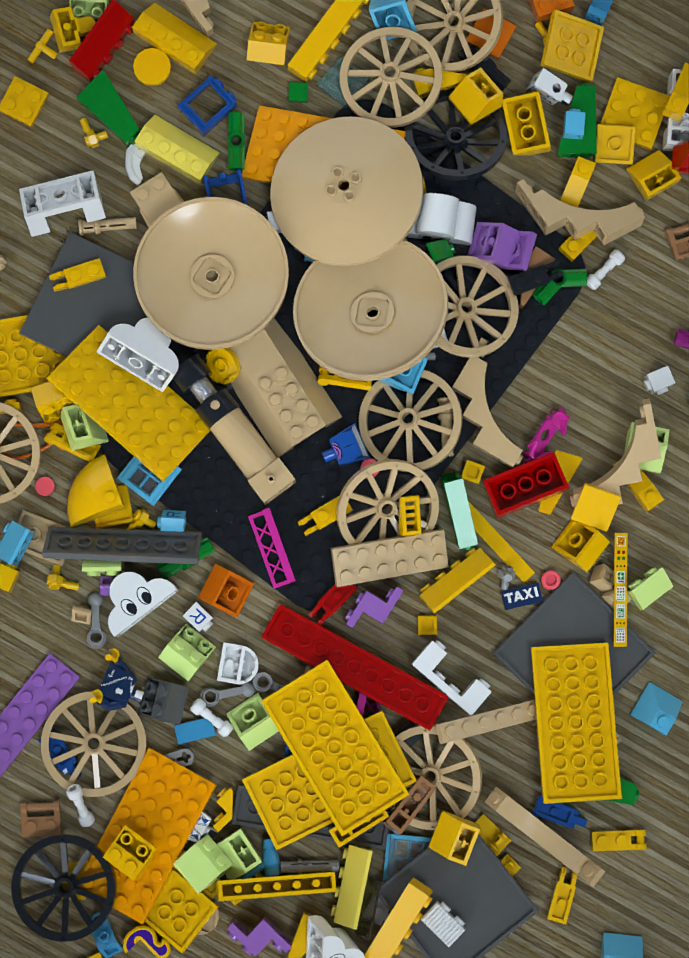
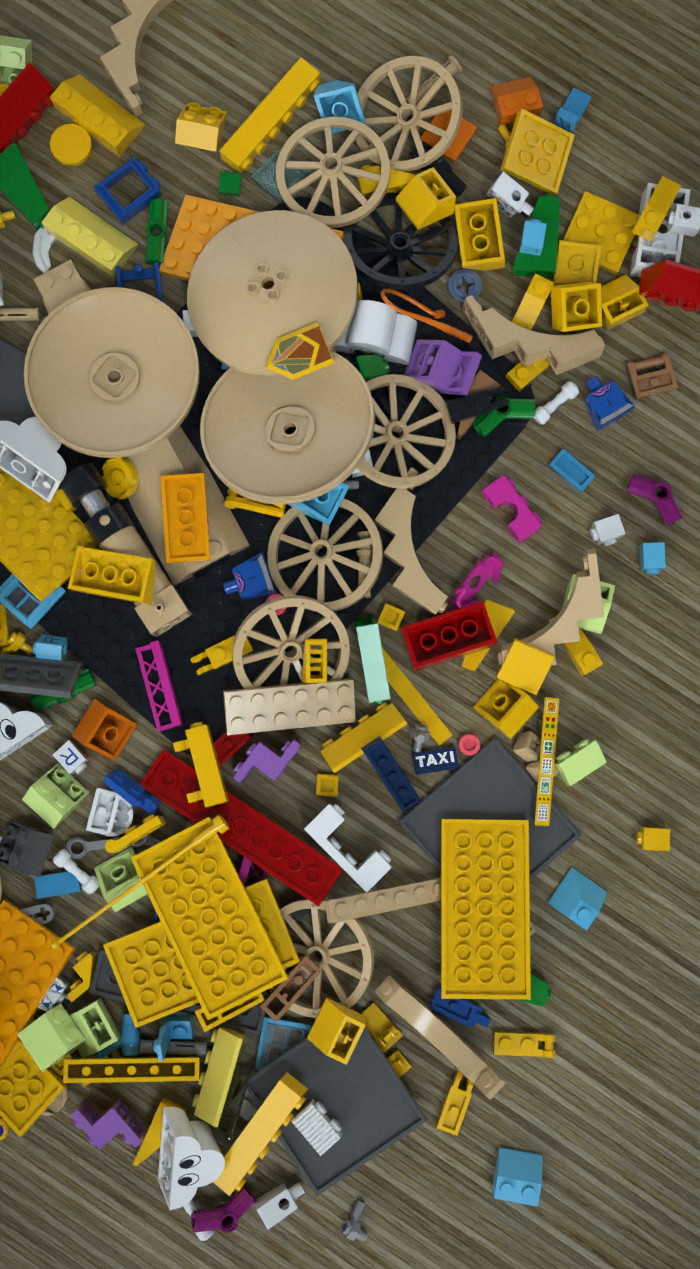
camera: 10 degrees right, 0 degrees up
none -> yellow piece [51,814,230,949]
none -> yellow tile [56,489,77,512]
none -> yellow slope [68,546,155,605]
none -> blue hinge [103,768,160,815]
none -> yellow plate [105,814,166,853]
none -> dark azure bracket [154,1015,195,1061]
none -> light orange plate [160,473,211,564]
none -> yellow brick [173,722,229,807]
none -> tile [265,322,334,380]
none -> dark blue tile [361,736,421,812]
none -> orange piece [380,288,472,343]
none -> sand blue gear [448,269,482,303]
none -> dark pink arch [481,475,542,544]
none -> dark azure tile [549,449,595,493]
none -> yellow brick [551,281,602,332]
none -> blue torso [585,376,635,431]

